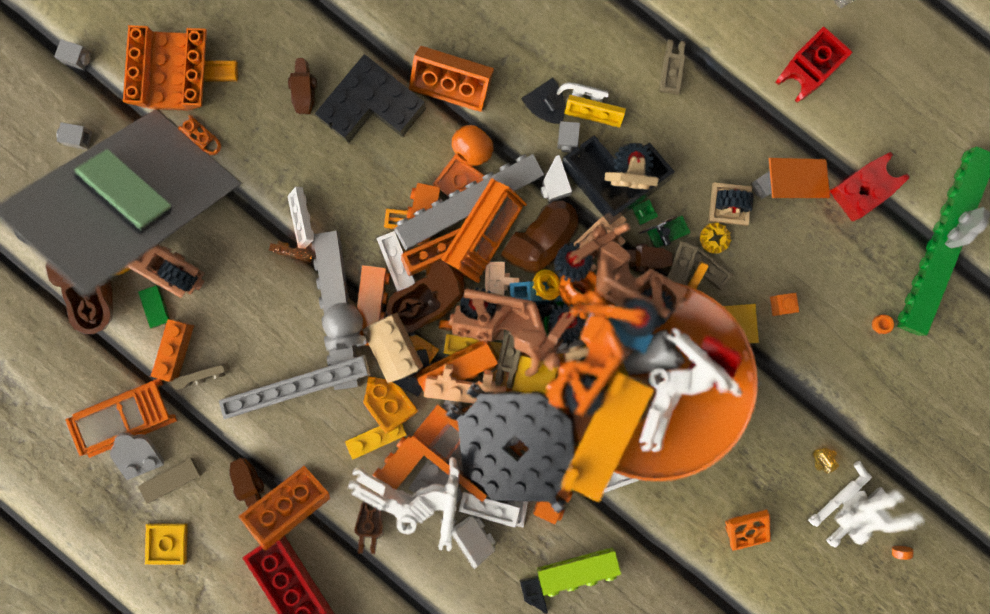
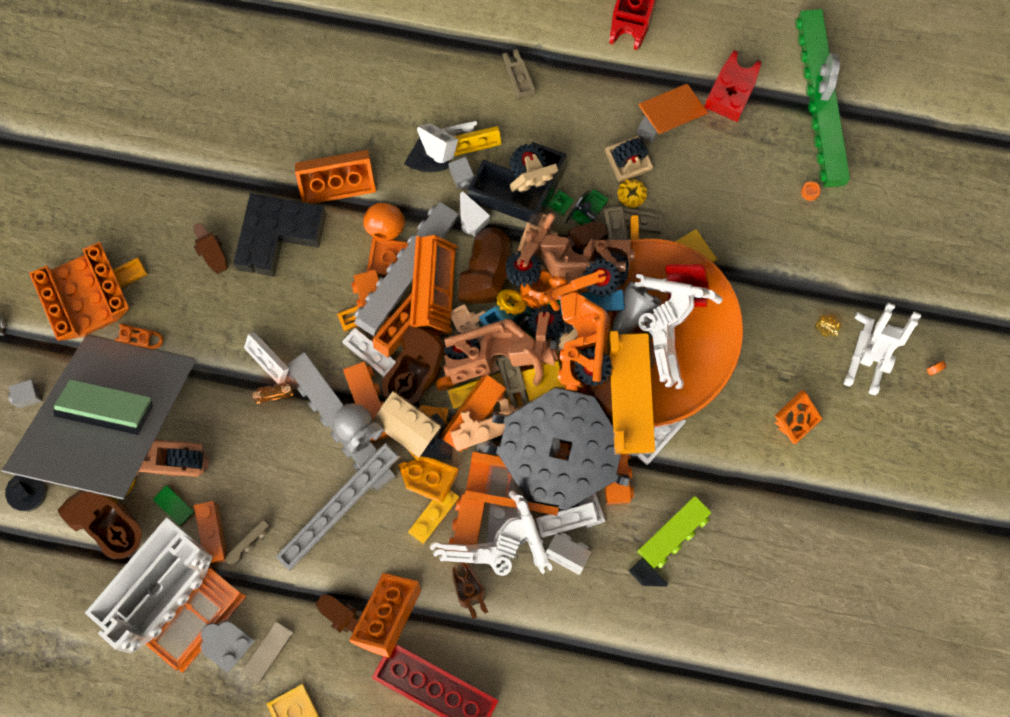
camera: 30 degrees left, 10 degrees down
orange brick [770,293,799,316] -> none
none -> white wedge [85,517,213,654]
none -> white slope [417,123,458,163]

